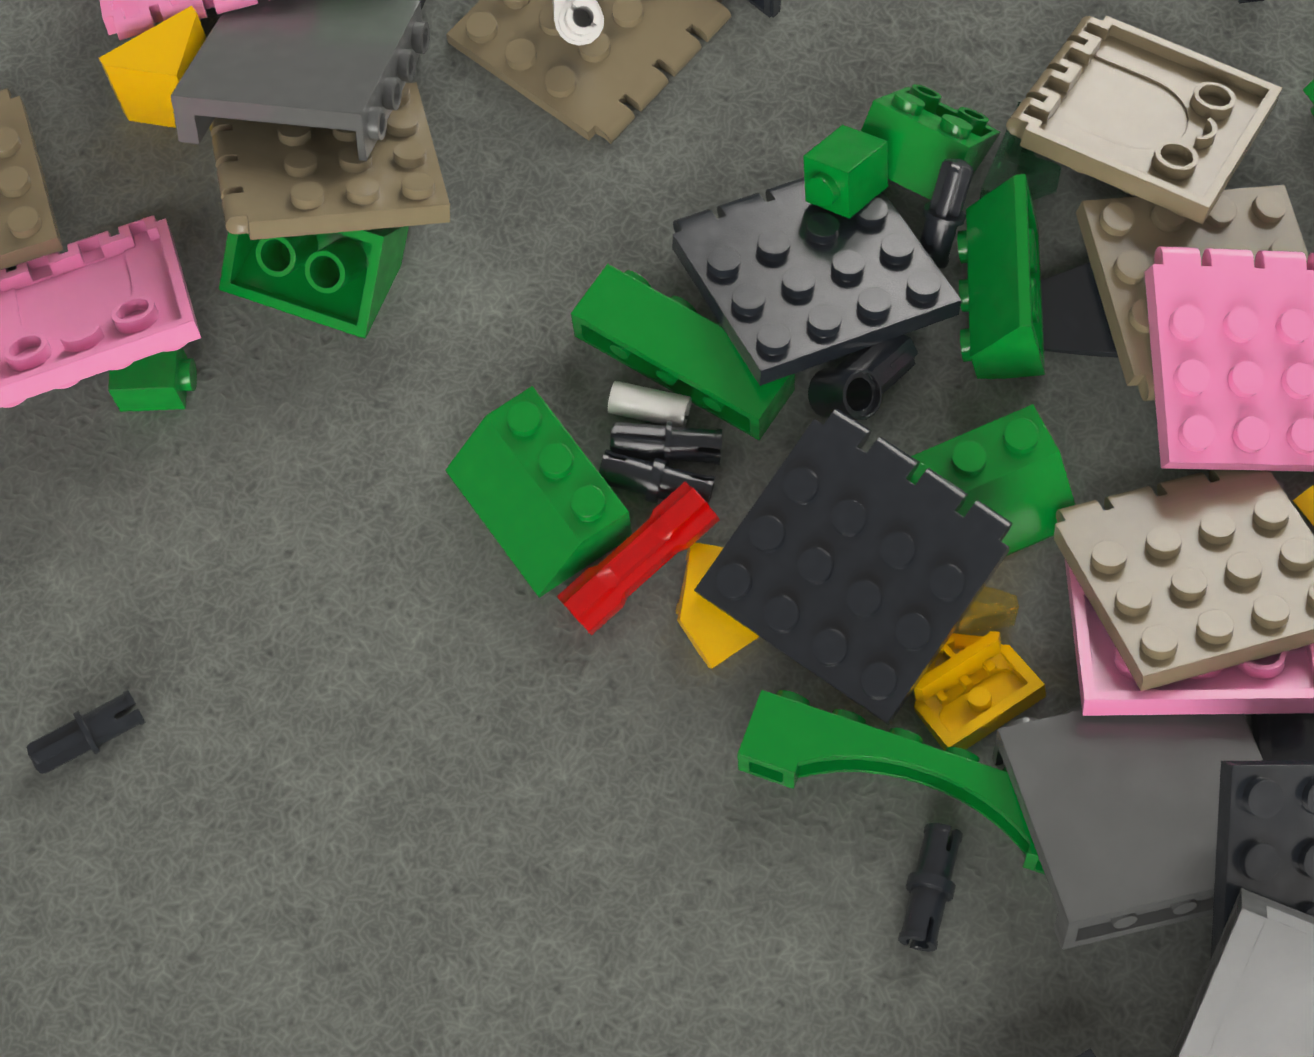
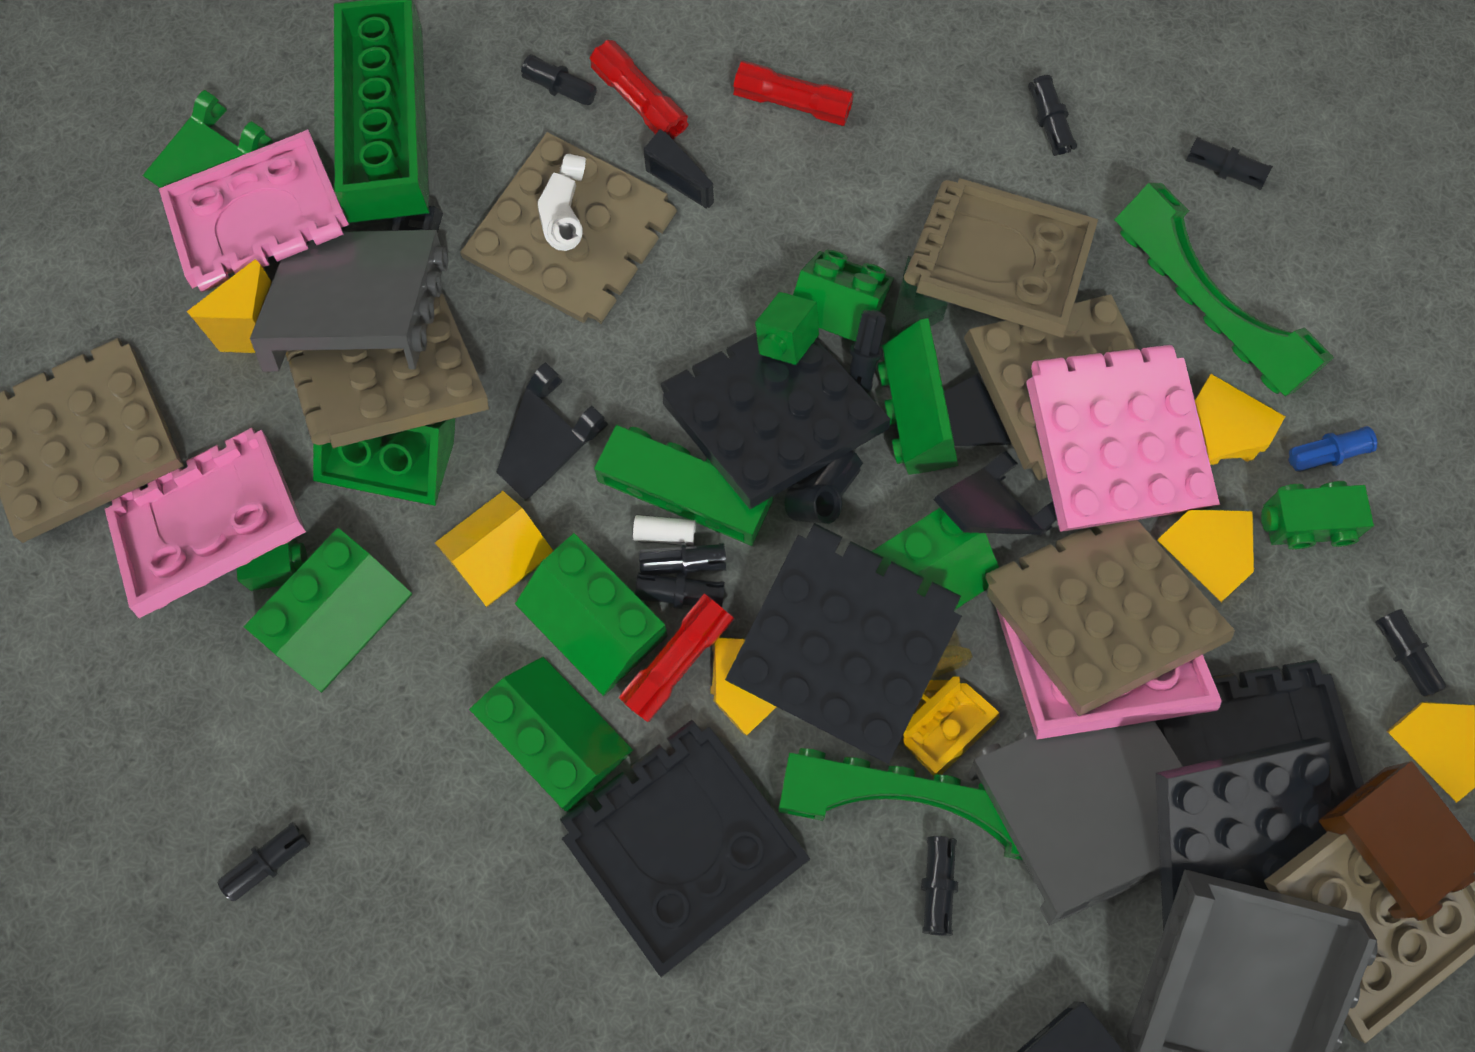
camera: 15 degrees left, 5 degrees up
none -> green slope [244,528,412,693]
none -> yellow slope [435,491,553,607]
none -> green slope [469,657,634,813]
none -> black flag [496,362,608,501]
none -> black hinge [560,719,810,978]
none -> black flag [933,451,1057,537]

